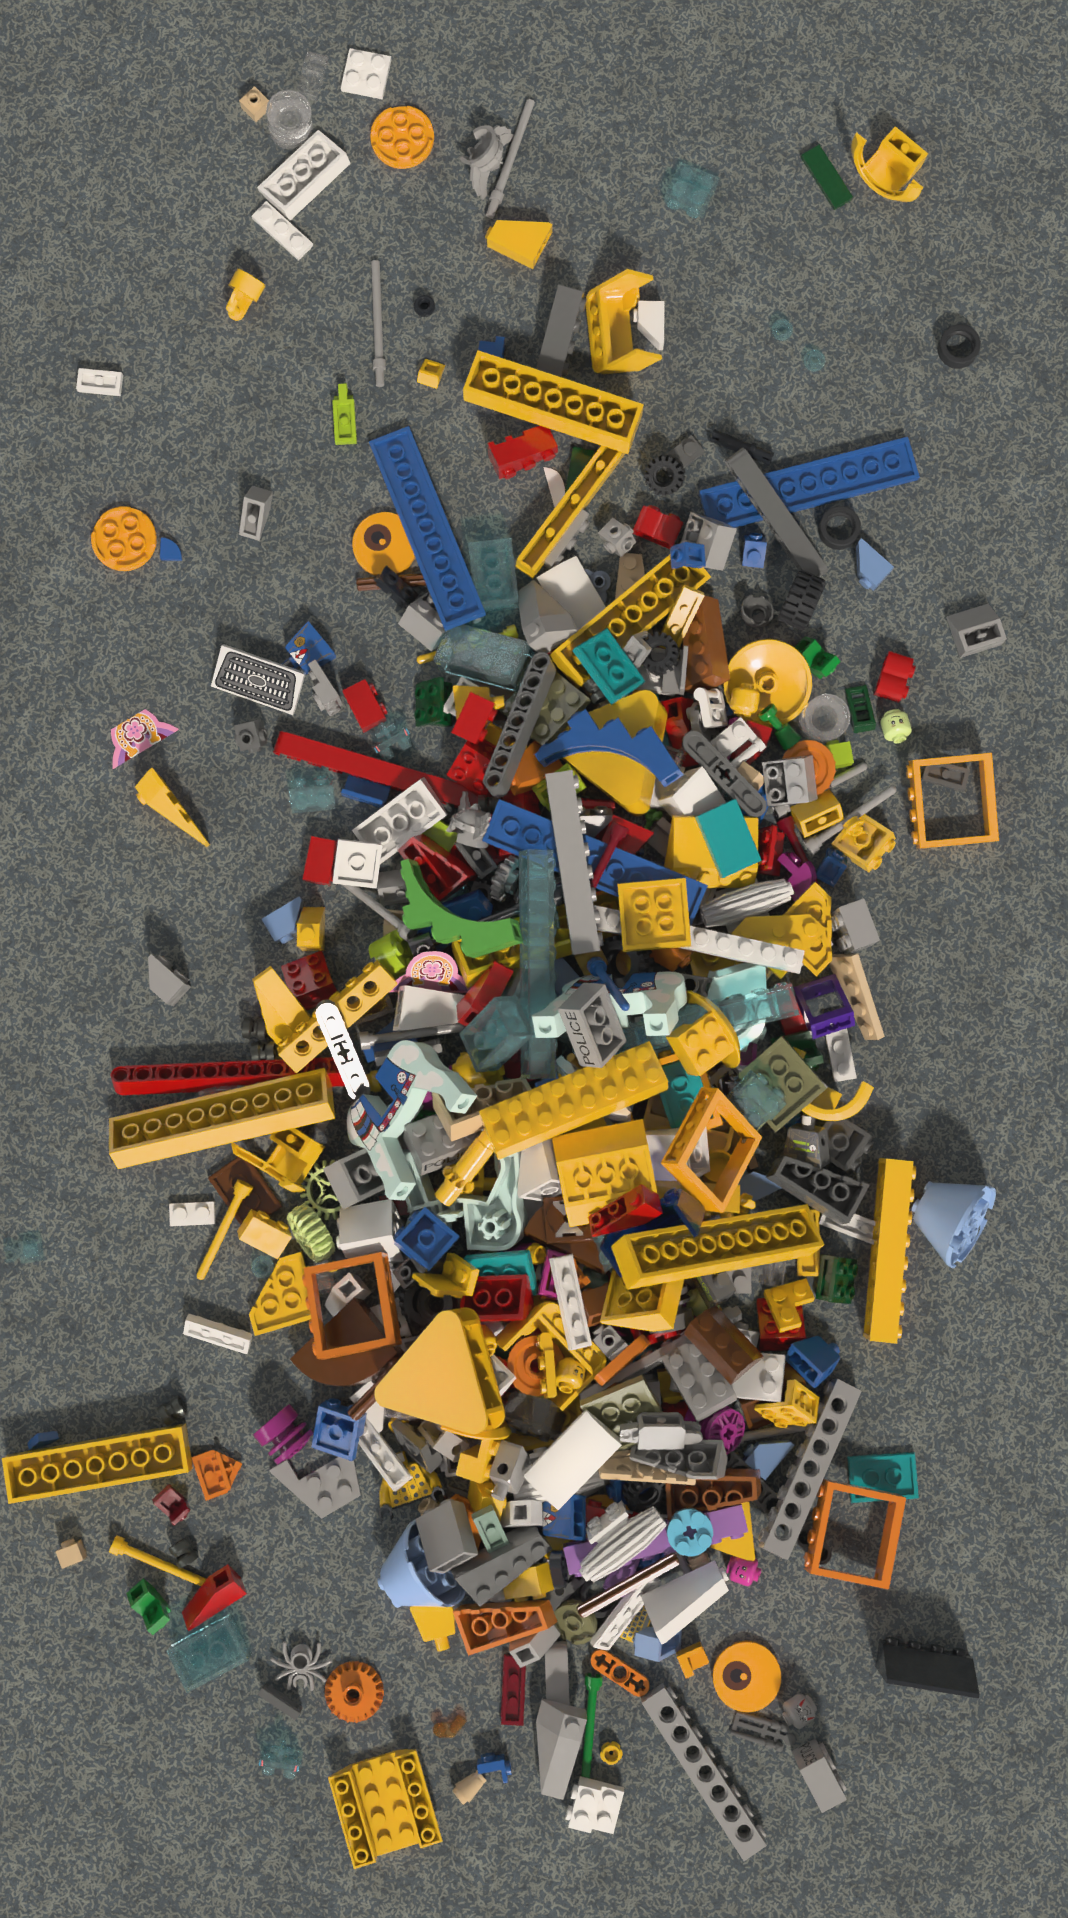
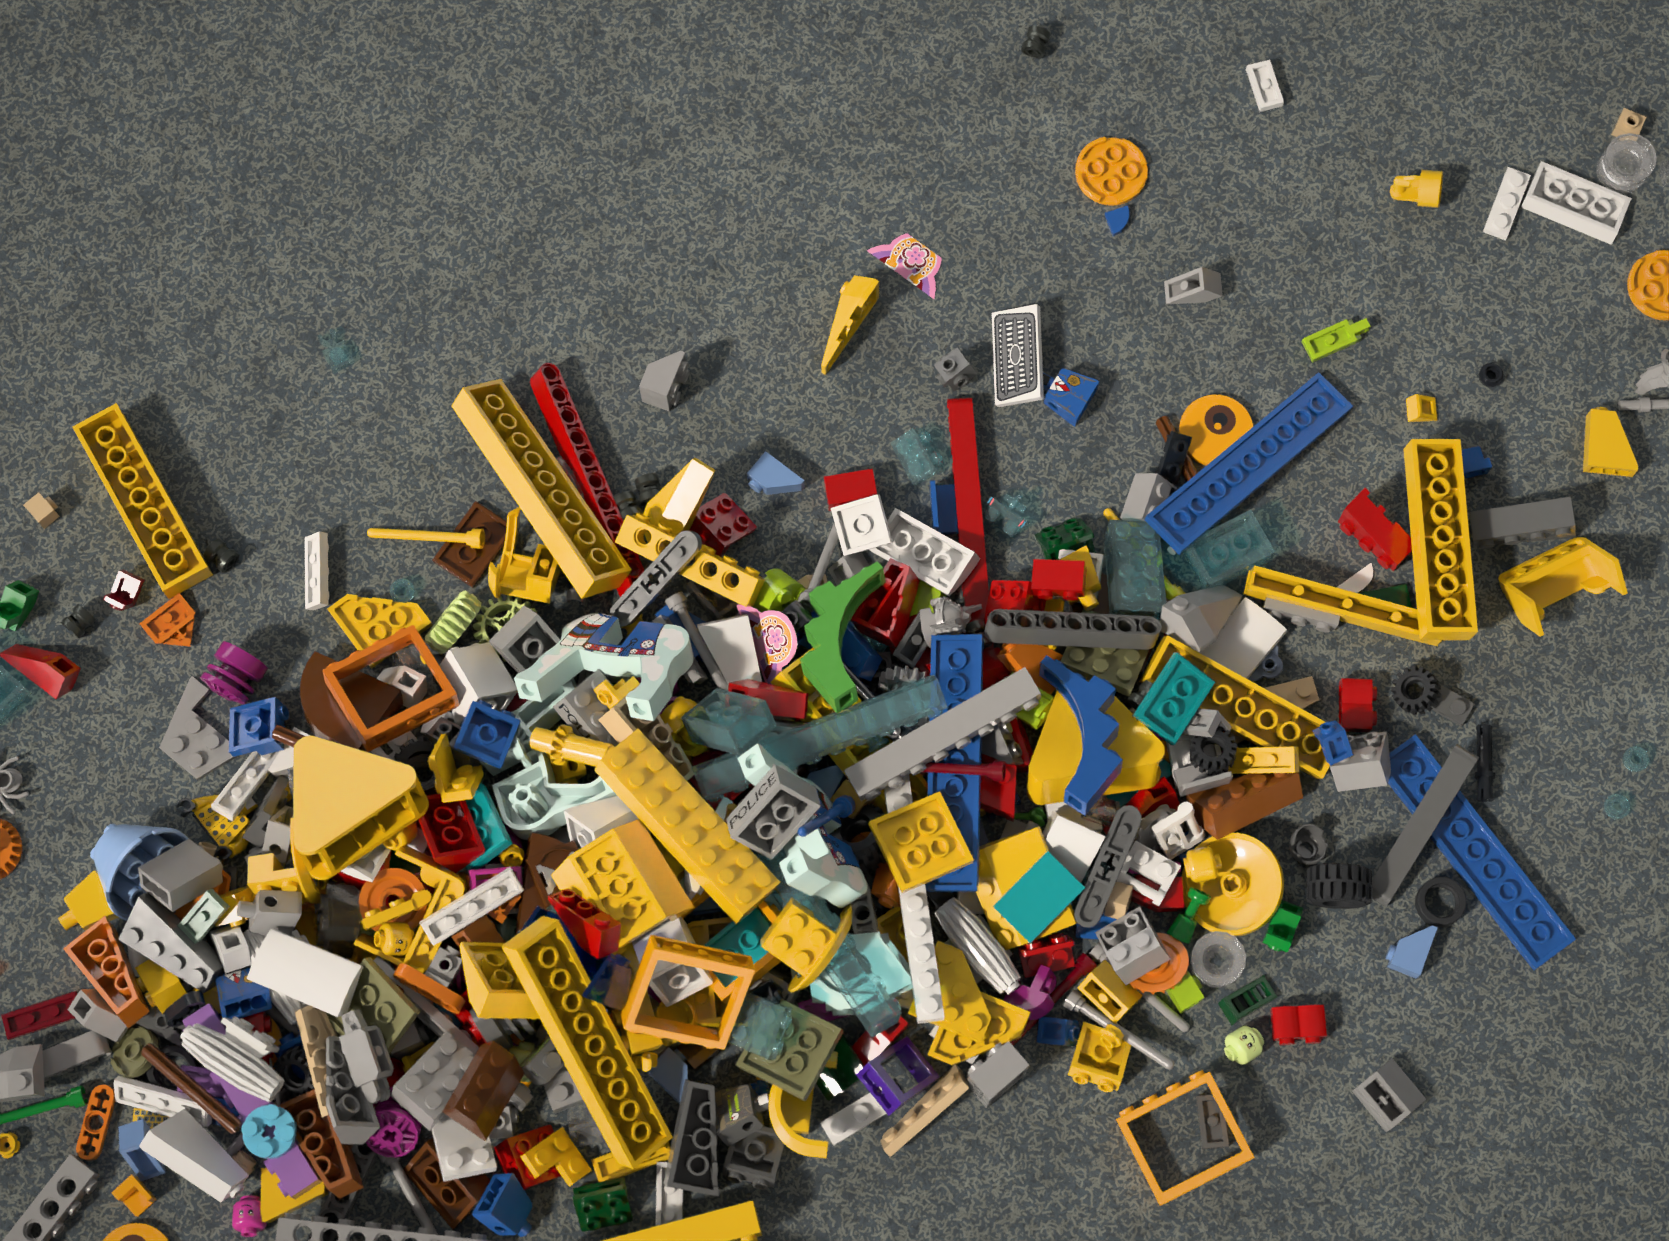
camera: 70 degrees right, 10 degrees down
blue tile [27,1431,59,1450] -> none
yellow piece [109,1535,206,1586] -> none
white plate [169,1202,216,1226] -> none
yellow brick [237,1209,292,1259] -> none
yellow slope [297,907,325,951] -> none
light grey plate [308,660,343,716] -> none
red brick [342,679,388,733] -> none
light grey bar [371,260,386,387] -> none
light grey brick [598,518,636,557] -> none
white slope [633,301,664,350] -> none
bracket [742,533,767,568] -> none
medium blue slope [743,1440,794,1480] -> none
yellow bracket [754,1379,819,1428] -> none
none -> yellow bracket [594,676,640,709]

